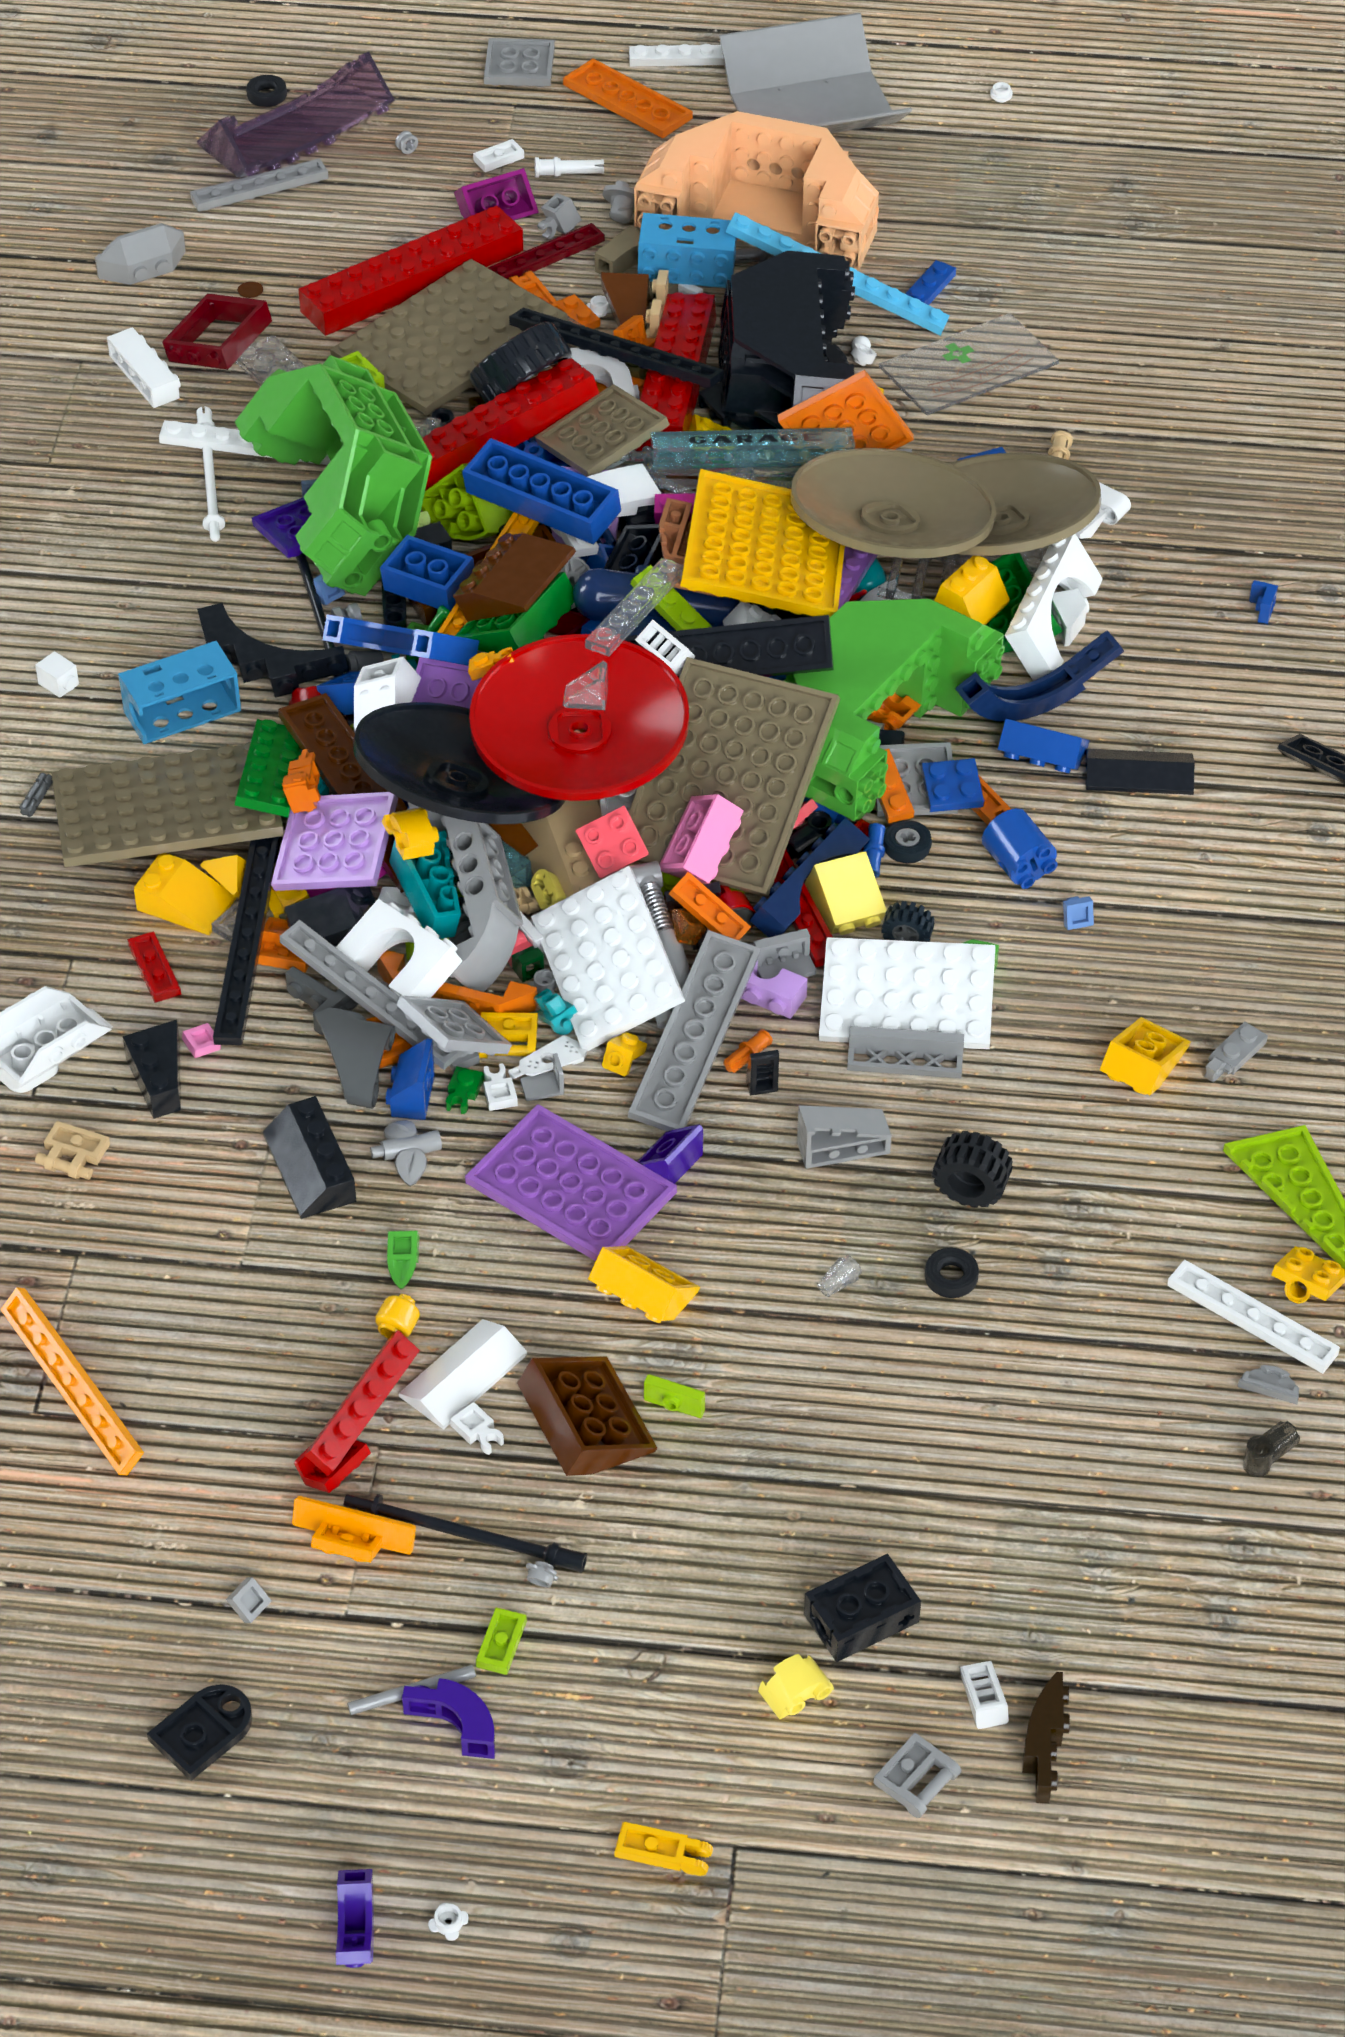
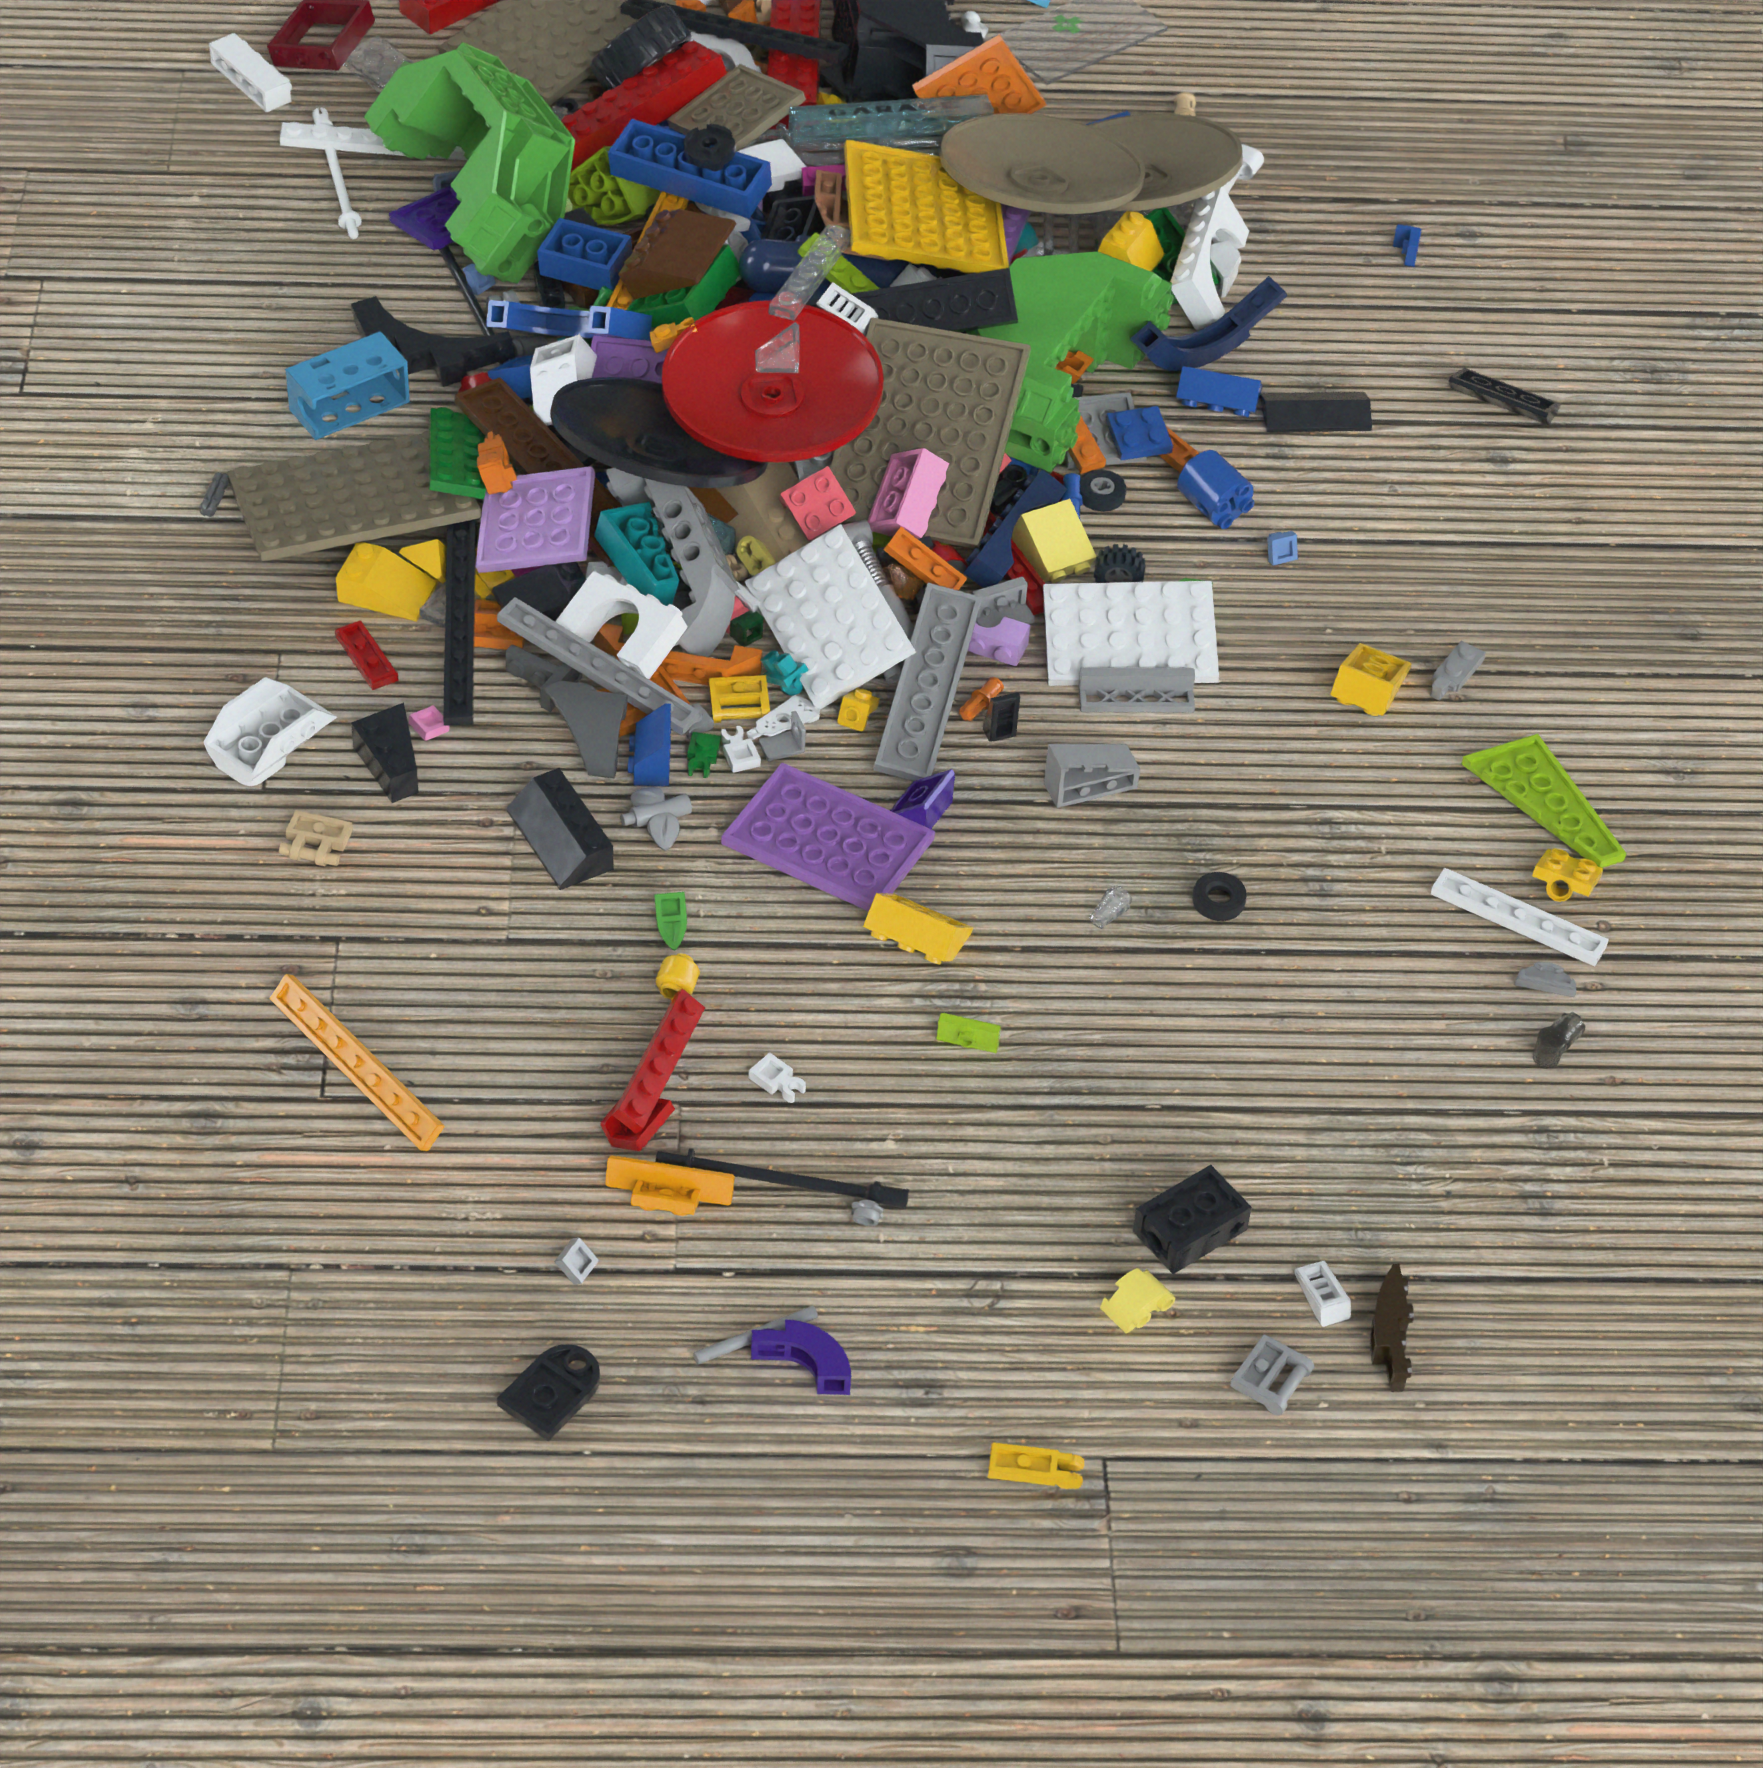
camera: 10 degrees left, 0 degrees up
white brick [35,651,79,698] -> none
dark purple arch [336,1869,374,1968] -> none
yellow cylinder [381,807,439,860] -> none
light grey plate [396,995,512,1056] -> none
white slope [399,1319,527,1430] -> none
white plate [428,1903,469,1941] -> none
lime plate [476,1607,527,1675] -> none
reddish brown slope [517,1356,657,1476] -> none
light grey plate [529,969,558,994] -> none
black tyre [932,1131,1013,1208] -> none
none -> black plate [684,124,736,171]

